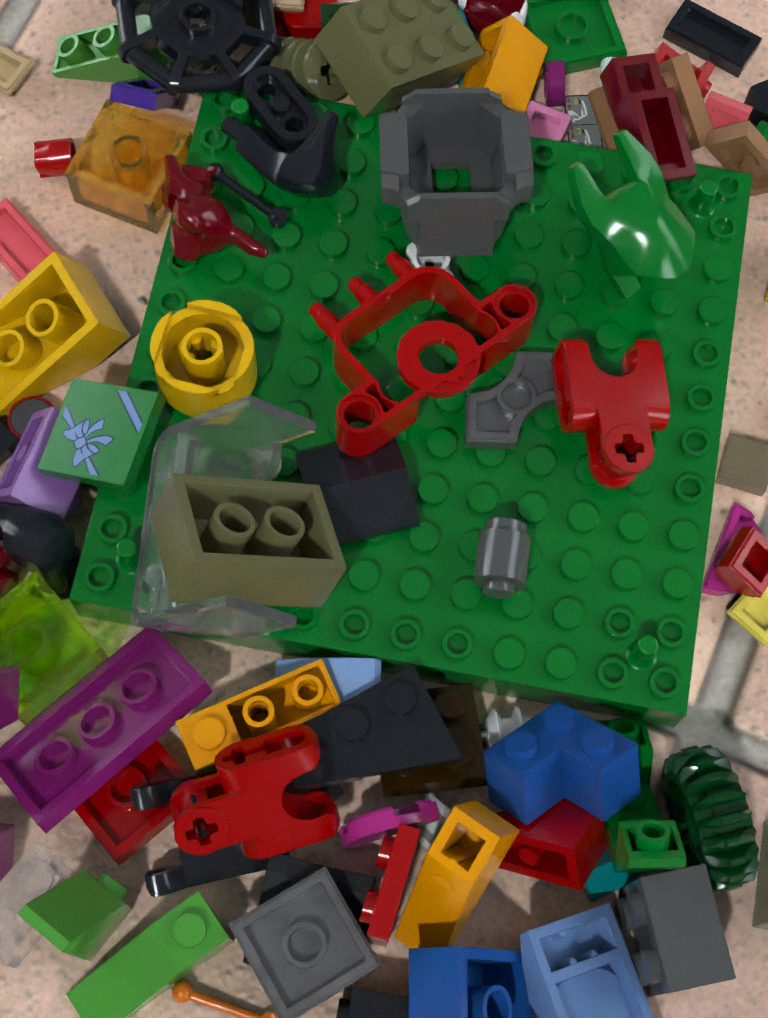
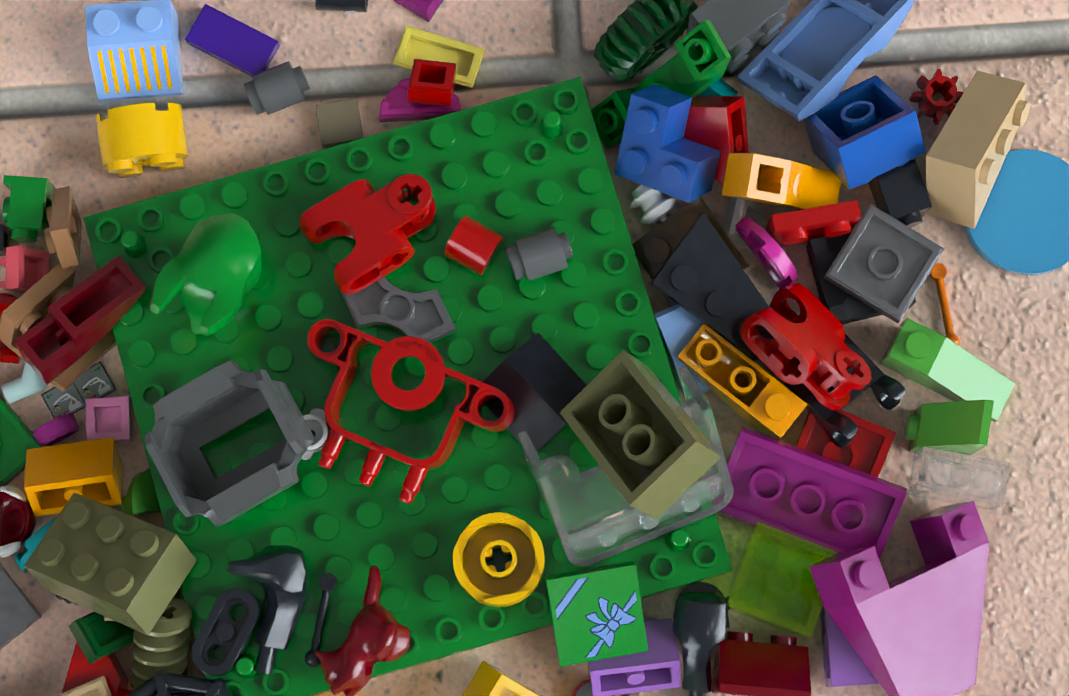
camera: 115 degrees left, 10 degrees up
none -> red brick [444,215,504,277]

